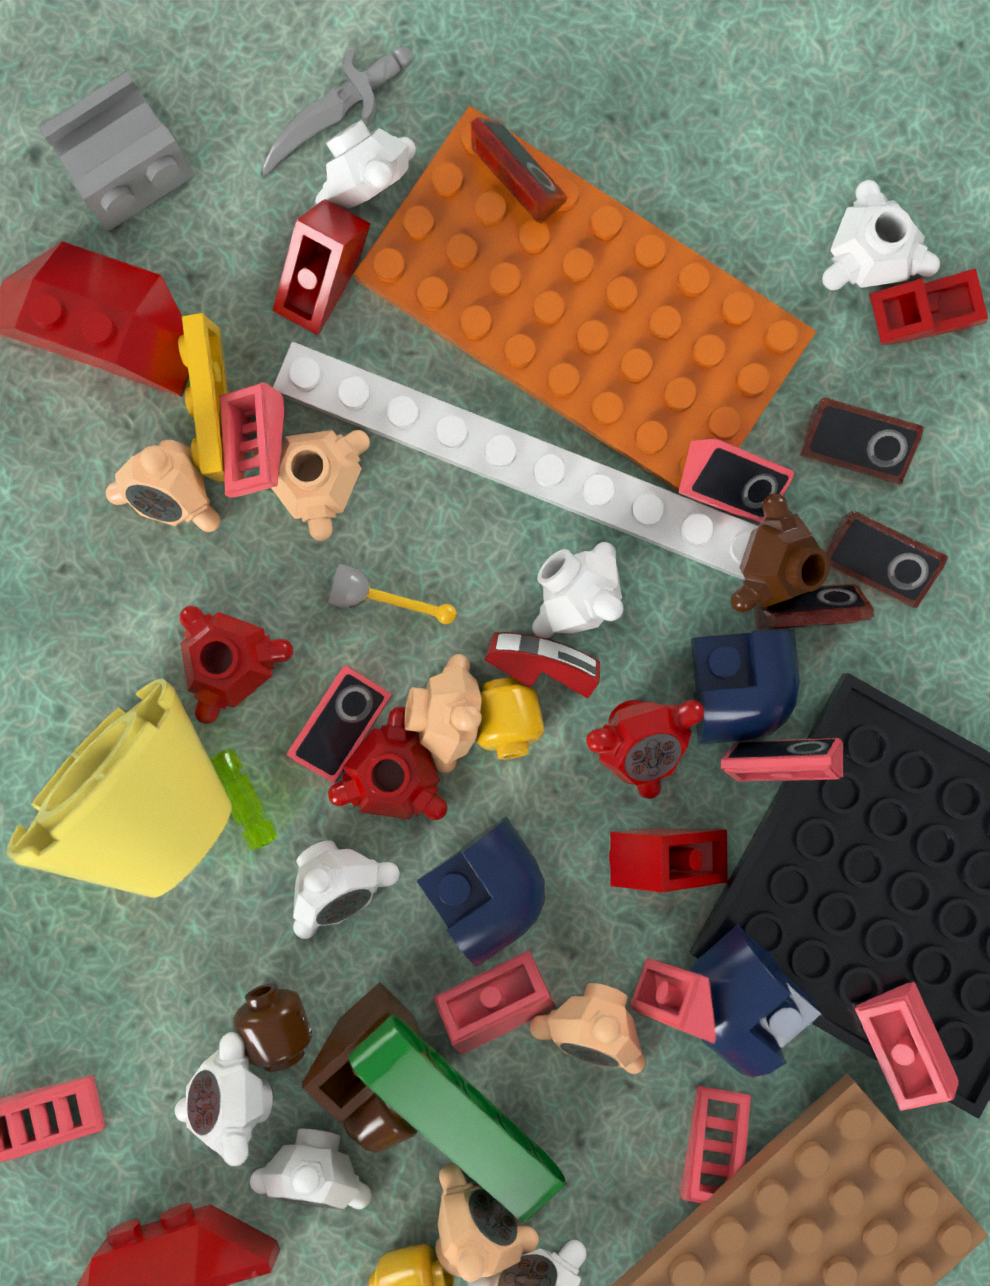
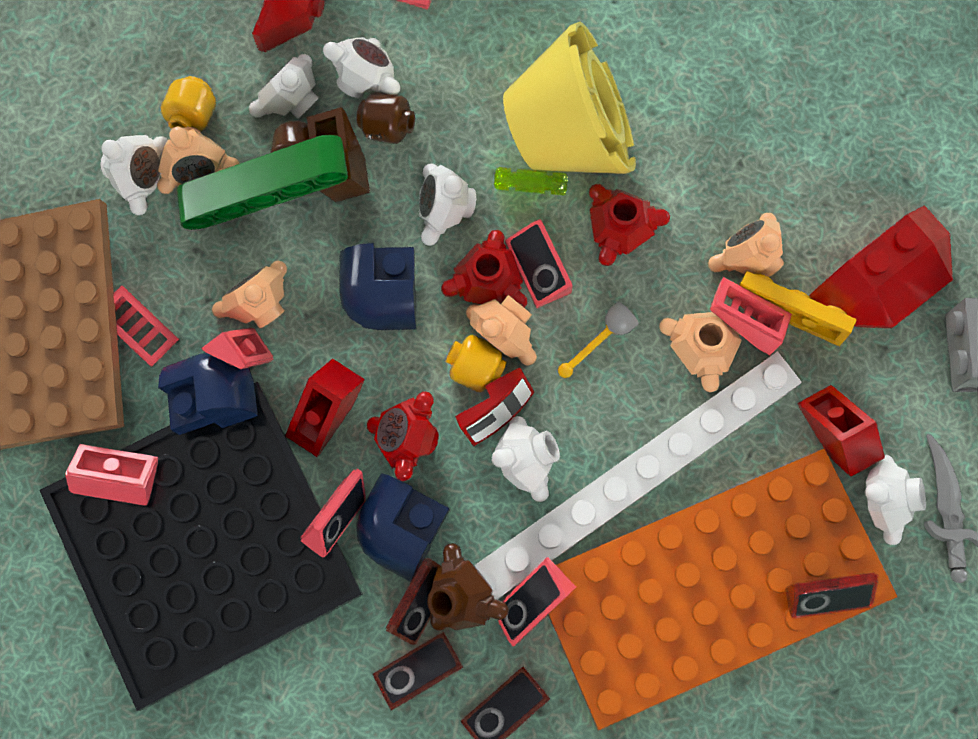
camera: 125 degrees right, 10 degrees down
coral slope [433,950,556,1054] -> none

